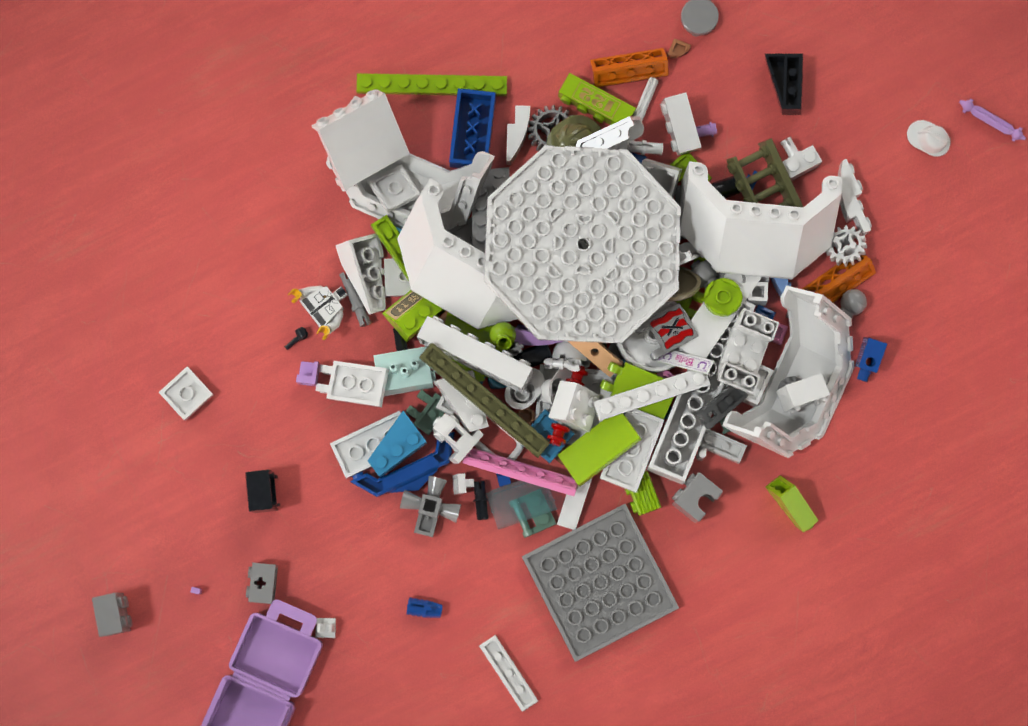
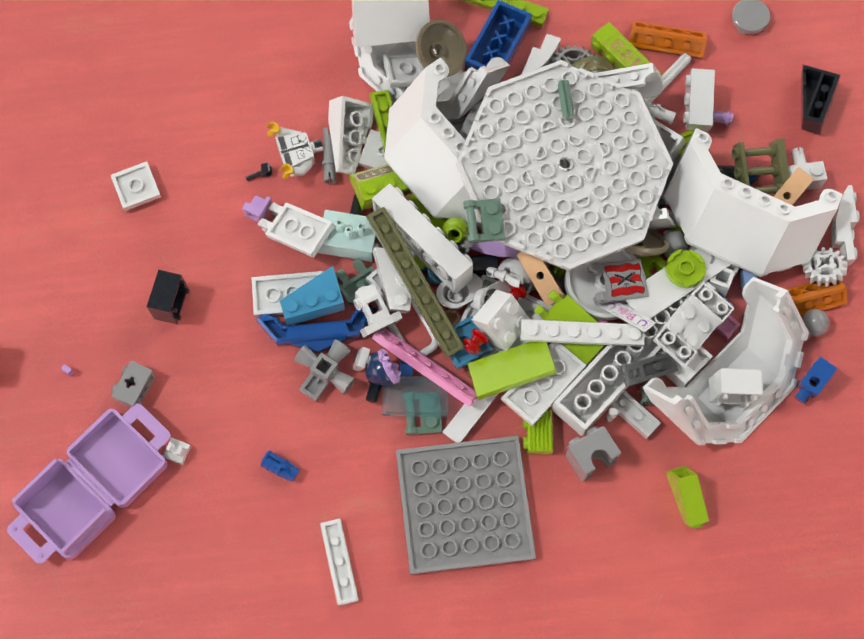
camera: 20 degrees right, 10 degrees down
nougat tile [667,38,691,58] -> none
none -> hair [366,349,401,387]
none -> dark tan dish [415,20,467,77]
none -> sand green plate [463,198,505,243]
none -> sand green axle [558,80,574,120]
none -> light nougat tile [773,167,814,205]

